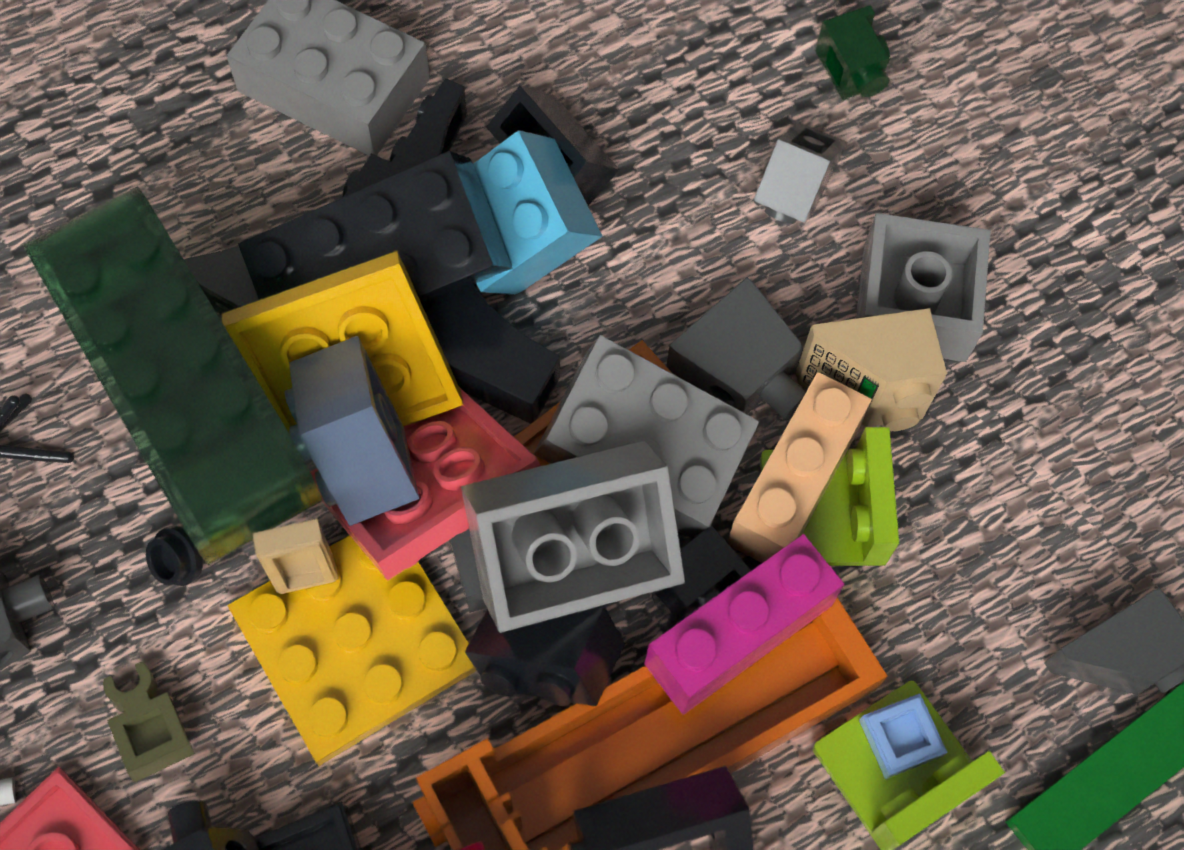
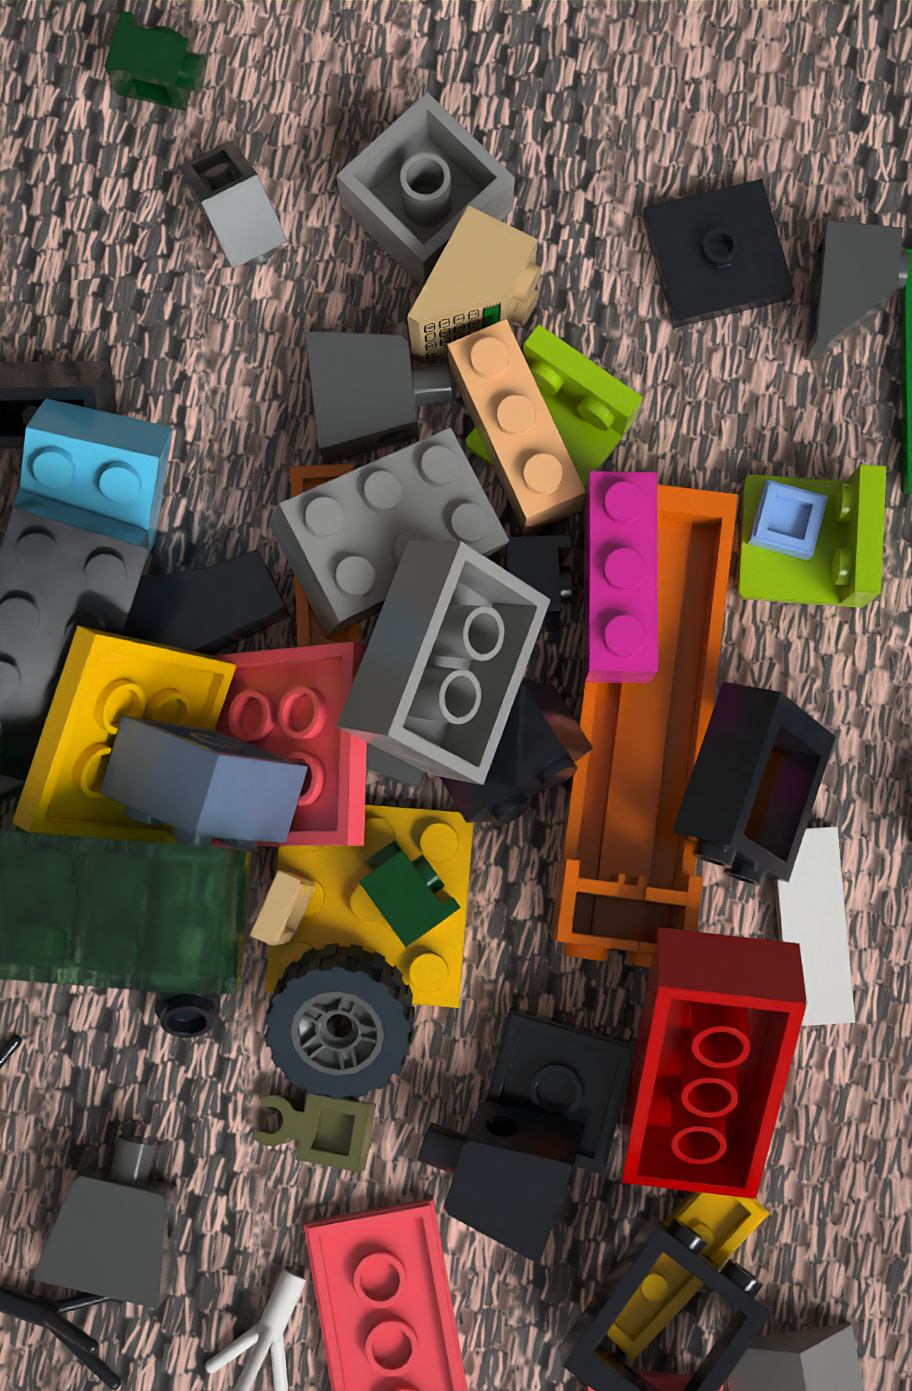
camera: 45 degrees left, 15 degrees up
none -> black wheel [264,943,415,1099]
none -> dark green brick [359,840,461,948]
none -> black plate [642,179,795,328]

